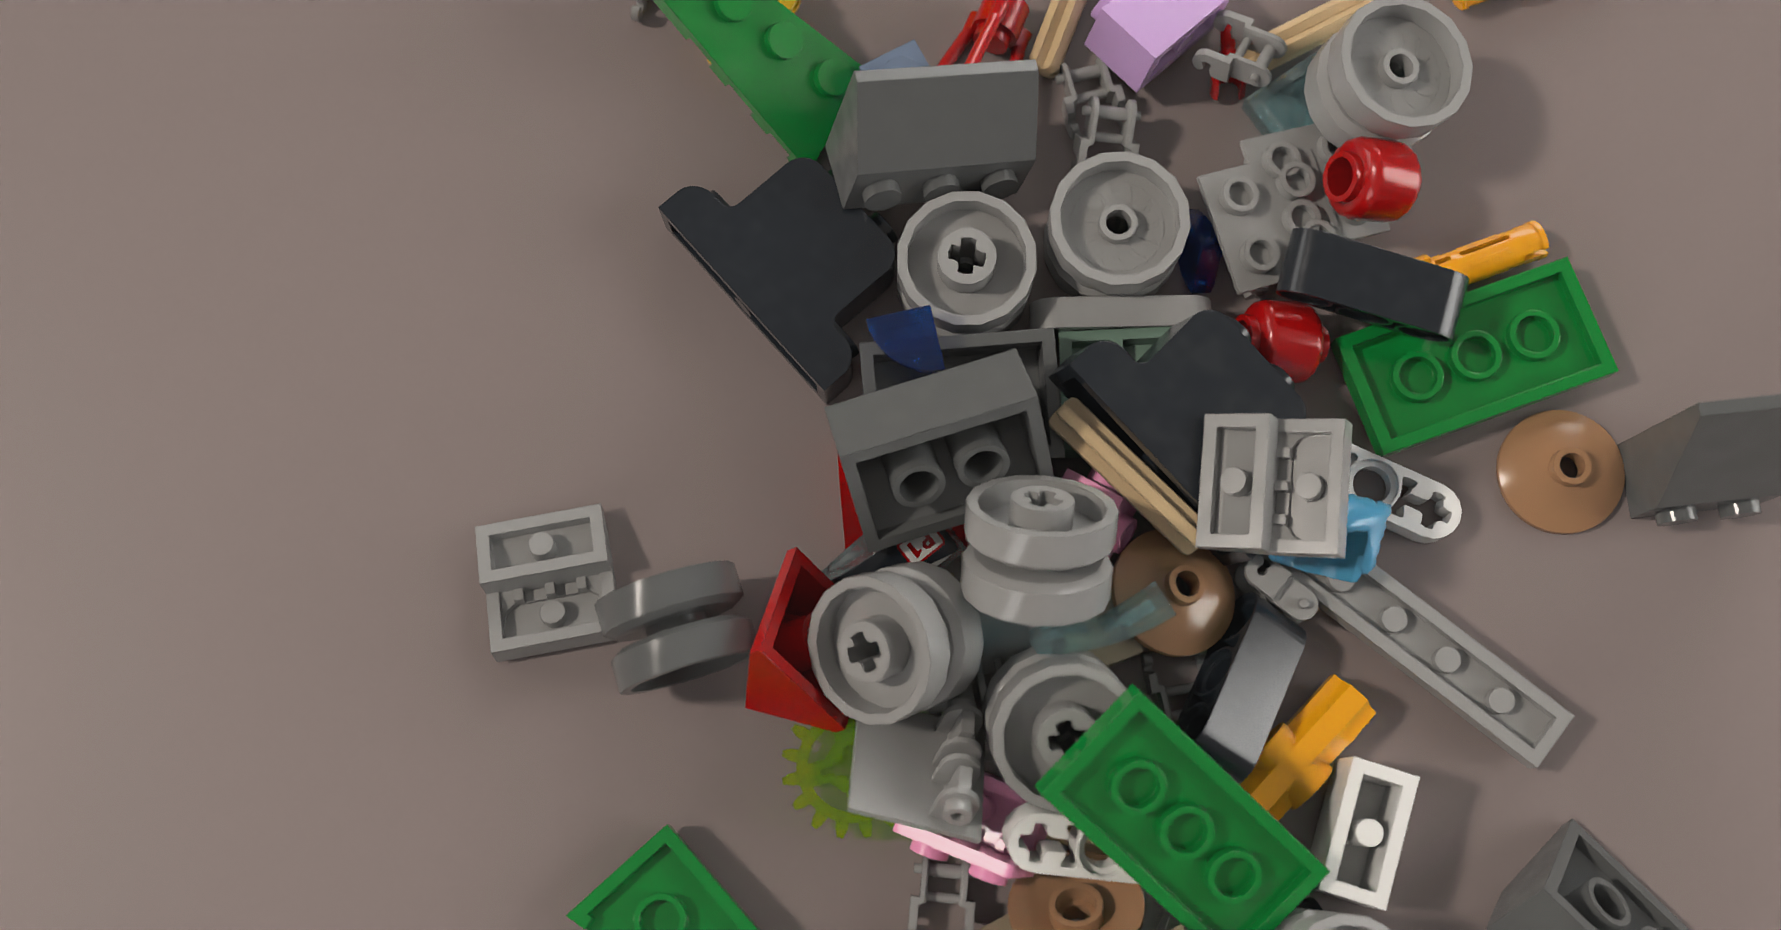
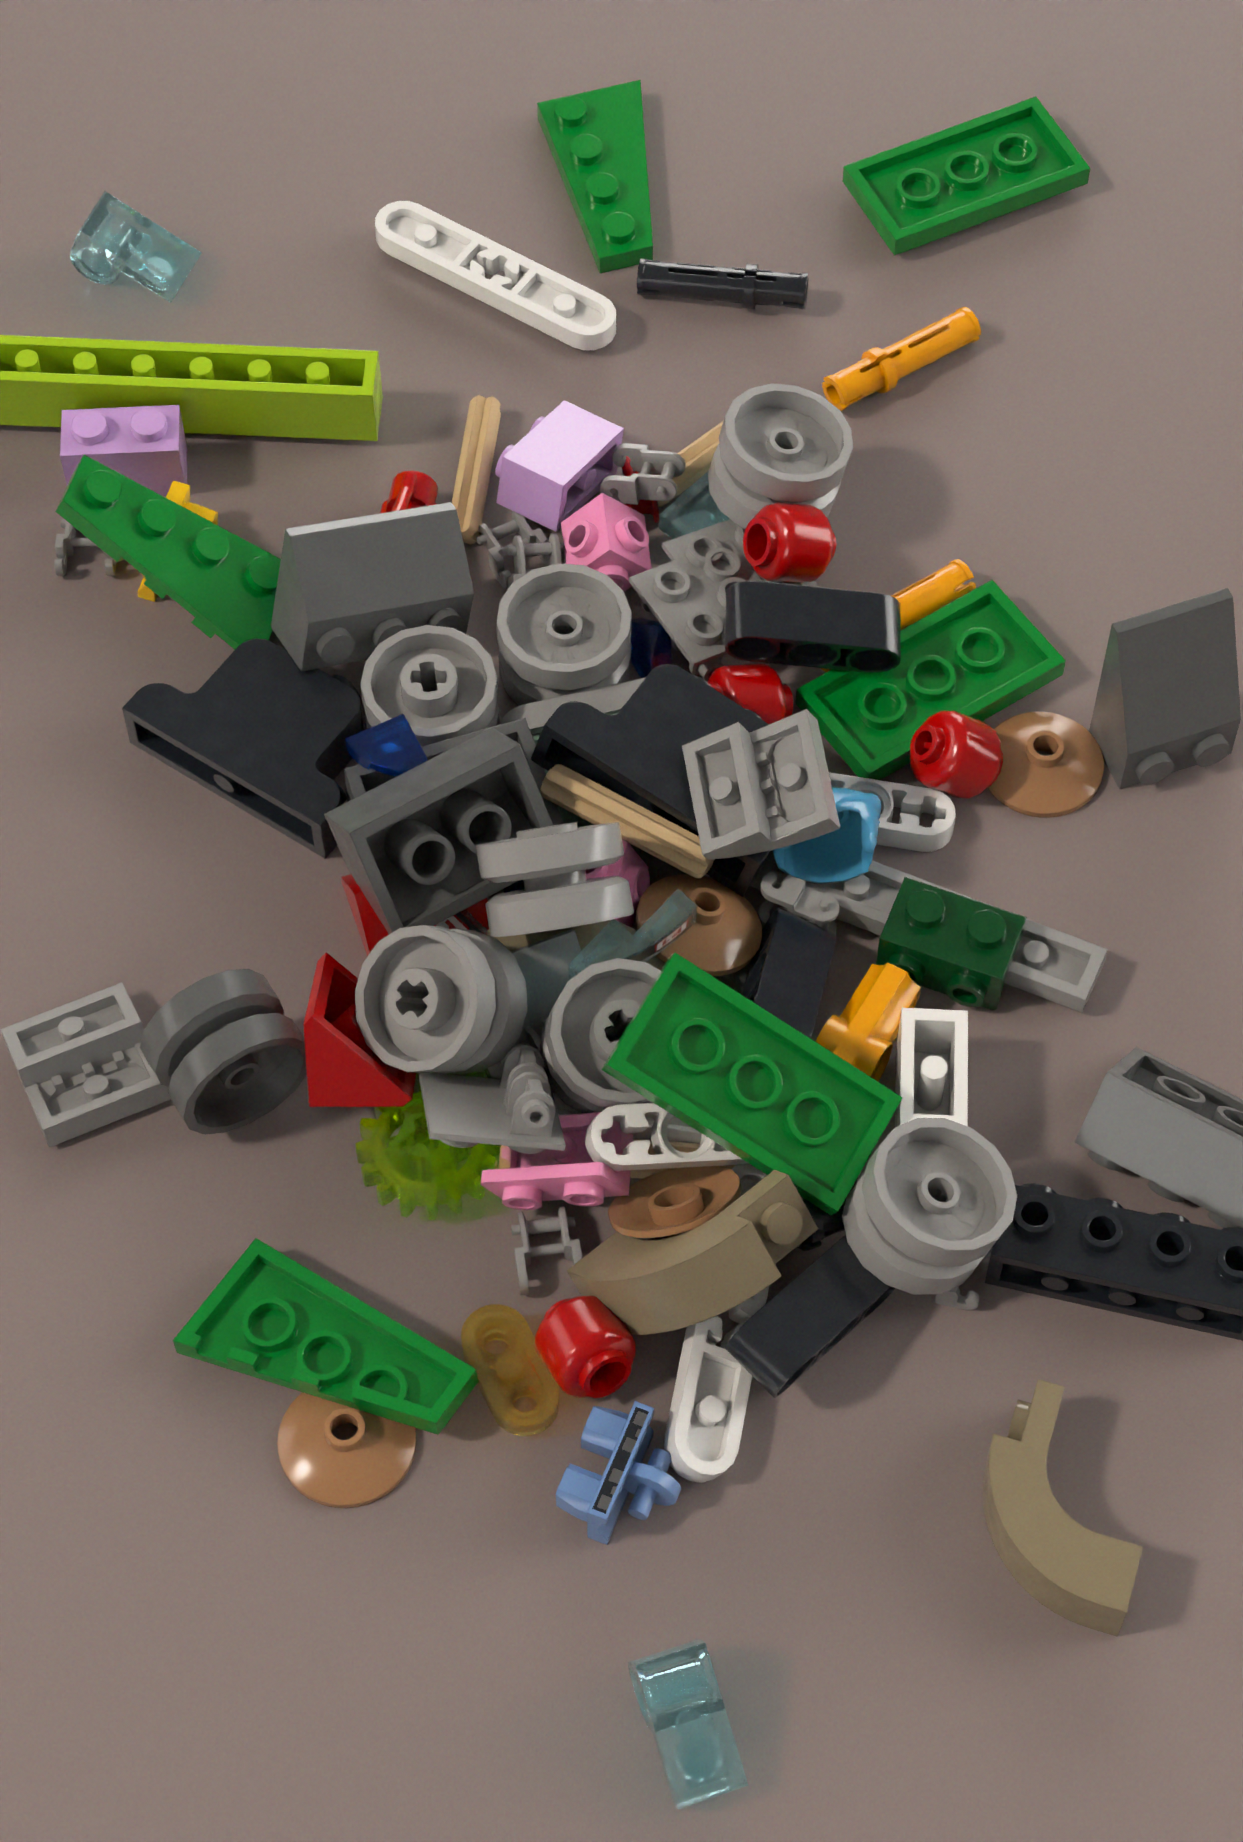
camera: 15 degrees left, 20 degrees down
none -> bright pink brick [561,493,652,592]
none -> dark green bracket [876,877,1027,1010]
none -> red head [910,711,1003,799]

